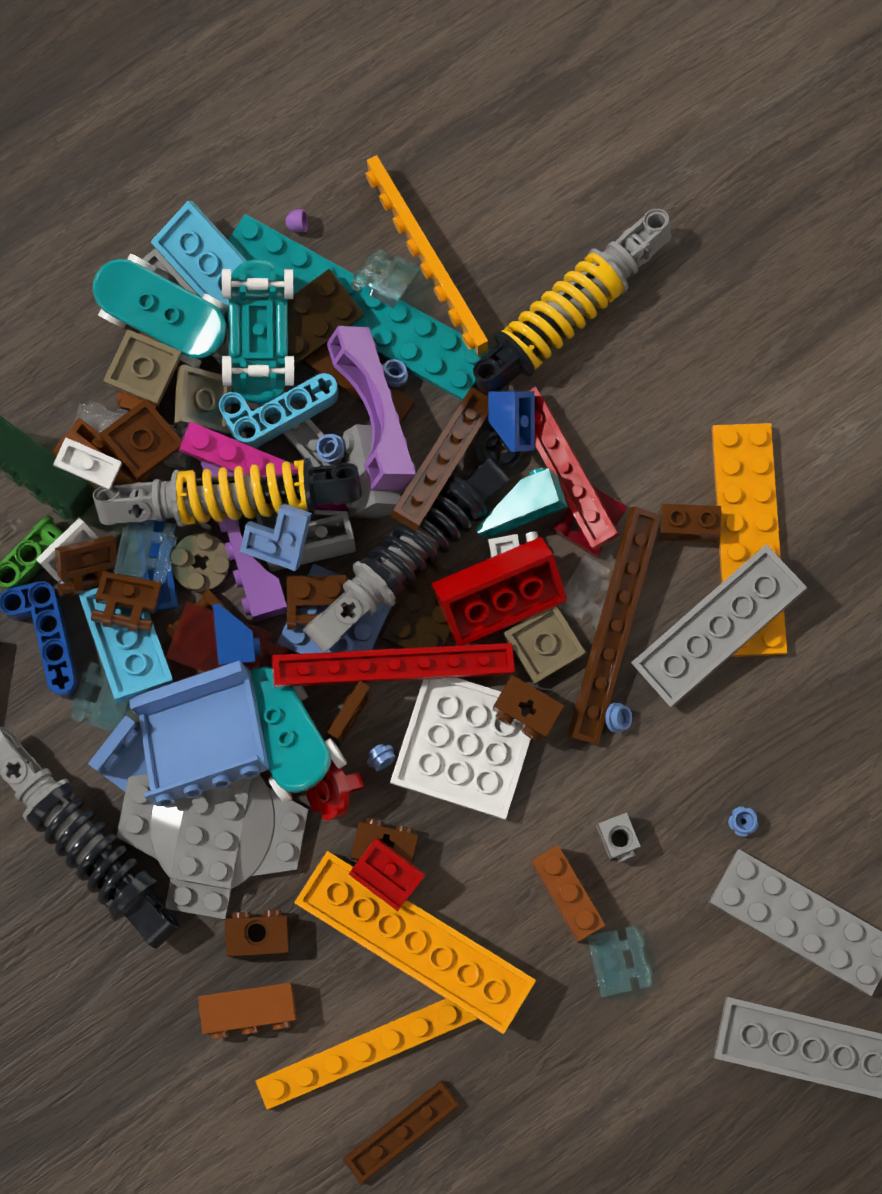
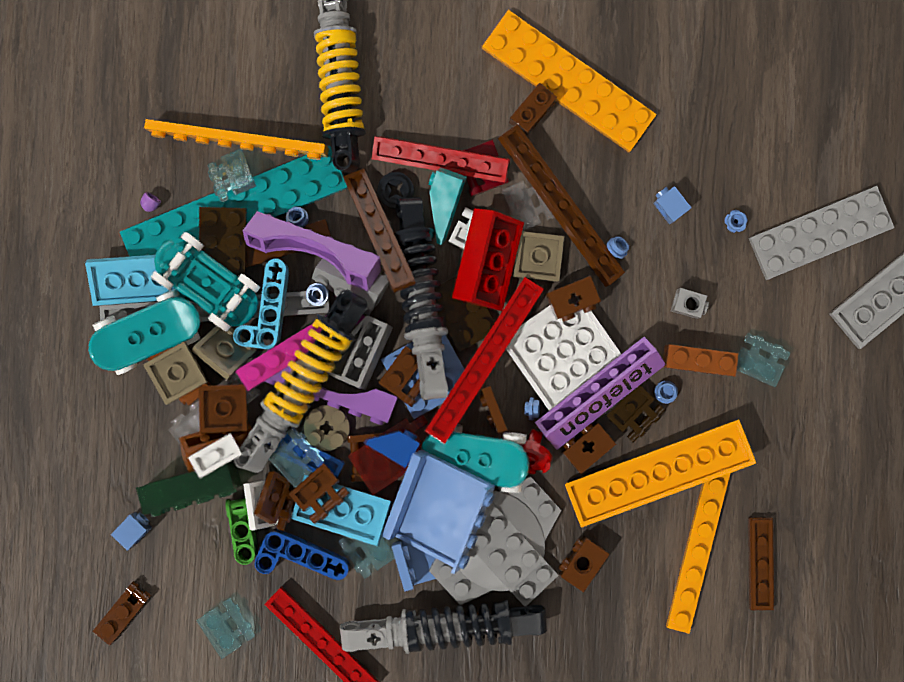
camera: 45 degrees left, 10 degrees up
dark orange brick [198,983,297,1039] -> none
medium blue plate [240,504,312,571] -> none
red plate [348,837,425,911] -> none
blue slope [488,391,535,452] -> none
light grey plate [631,544,807,708] -> none
none -> medium lavender brick [535,337,666,450]
none -> dark brown plate [605,385,665,443]
none -> medium blue brick [653,186,691,225]
none -> medium blue plate [654,381,678,404]

